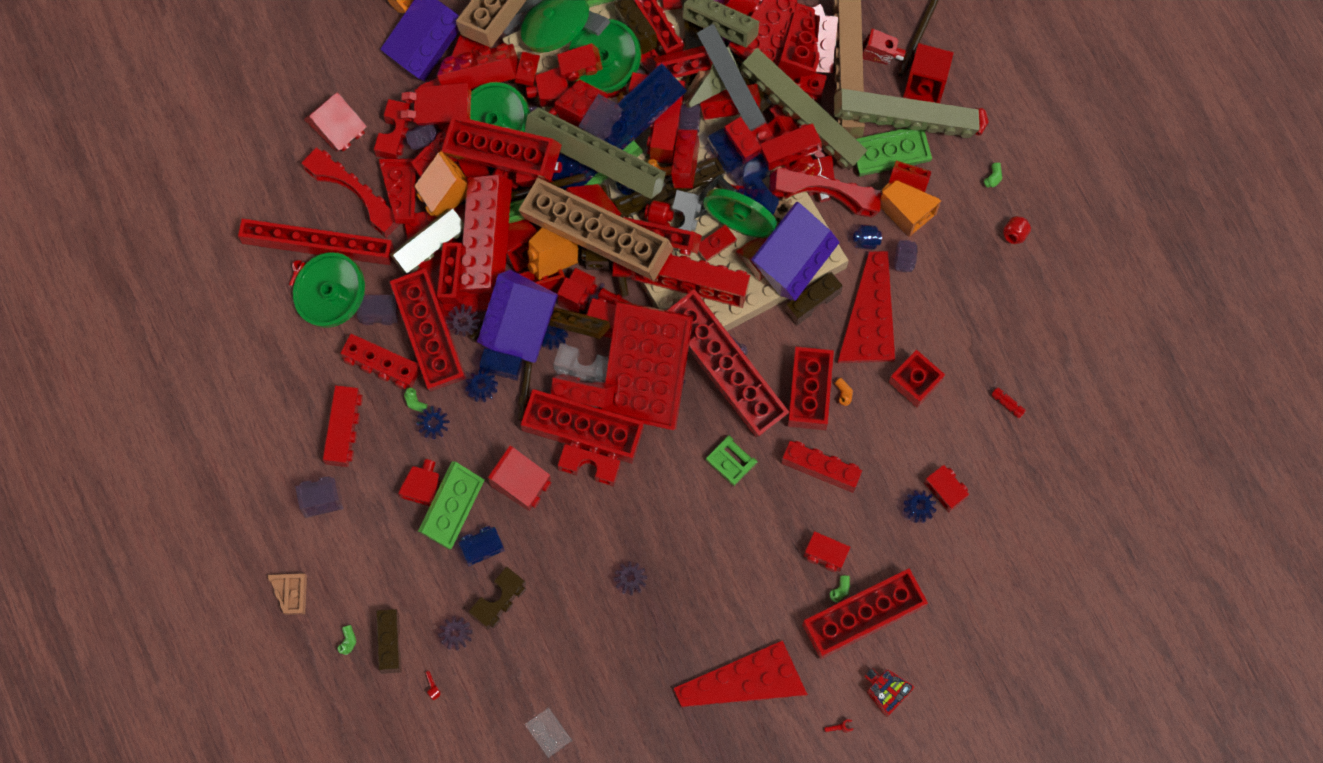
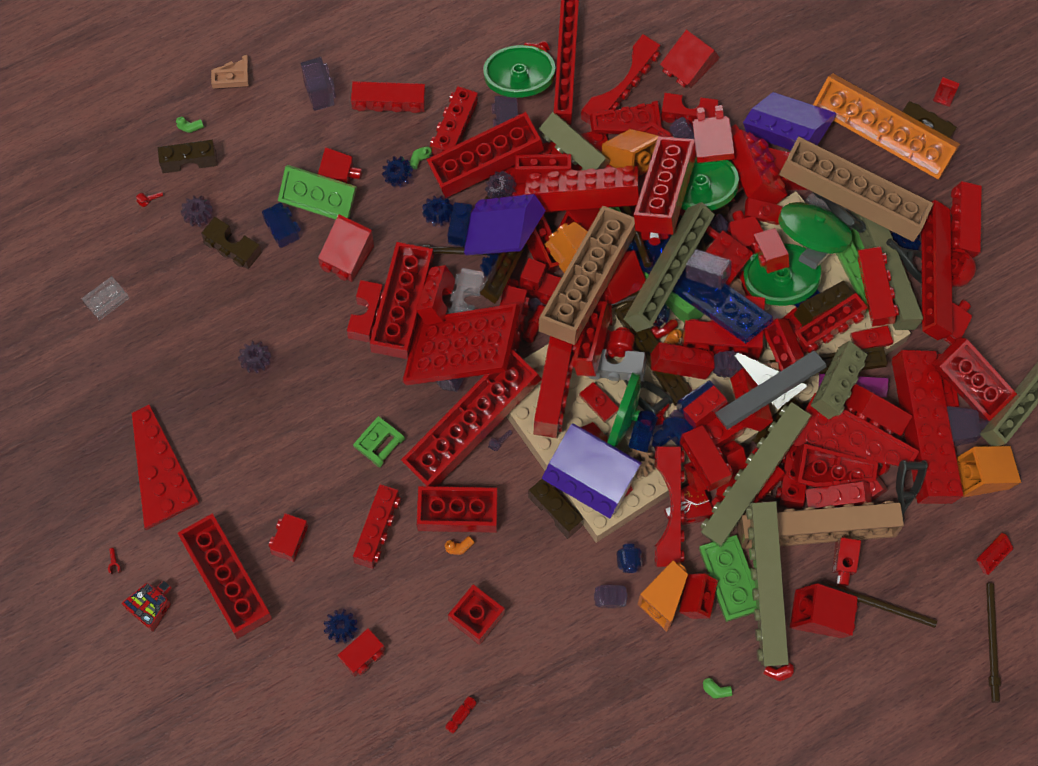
camera: 85 degrees right, 5 degrees down
bright green arm [830,576,850,602] -> none
red wing [838,251,895,363] -> none
red head [1003,216,1031,244] -> none

